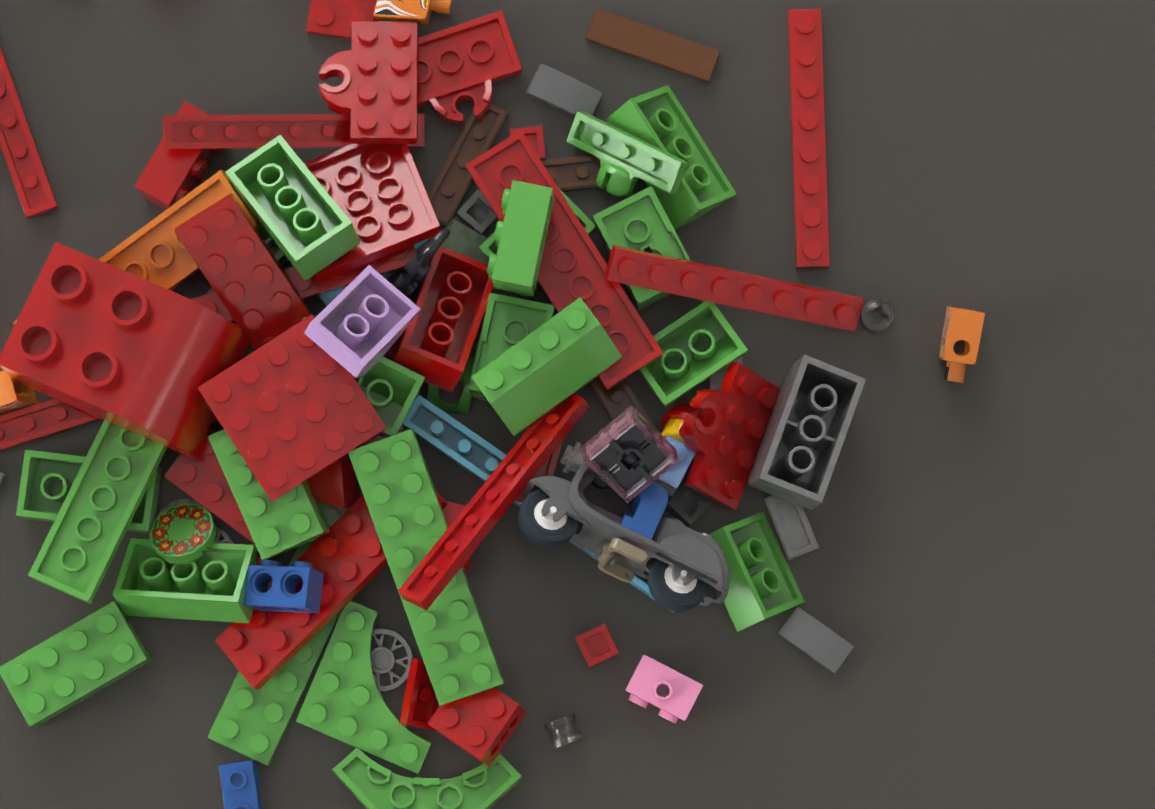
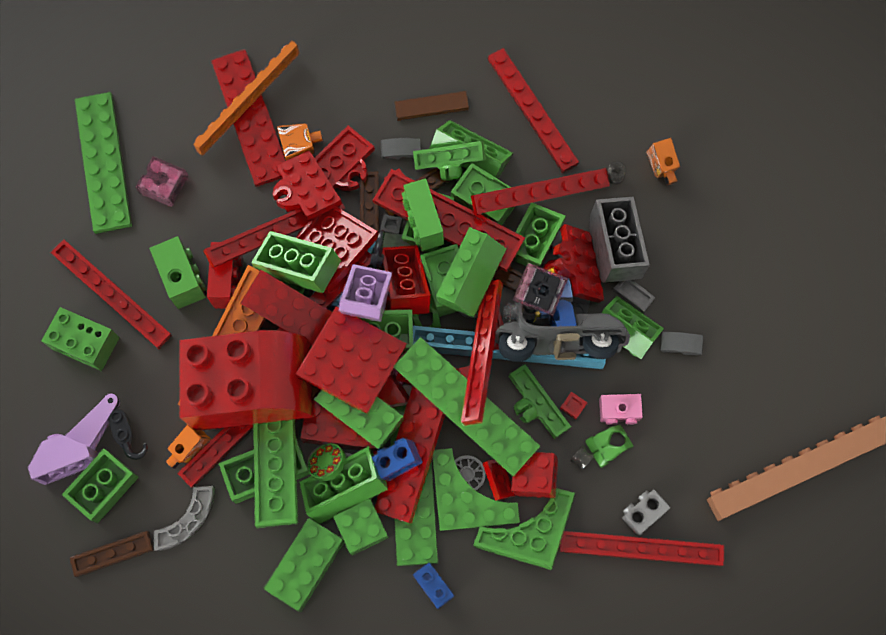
camera: 30 degrees left, 10 degrees down
none -> bright green piece [149,236,207,309]
none -> bright green brick [333,499,388,556]
none -> bright green plate [508,365,571,439]
none -> bright green piece [585,425,633,467]

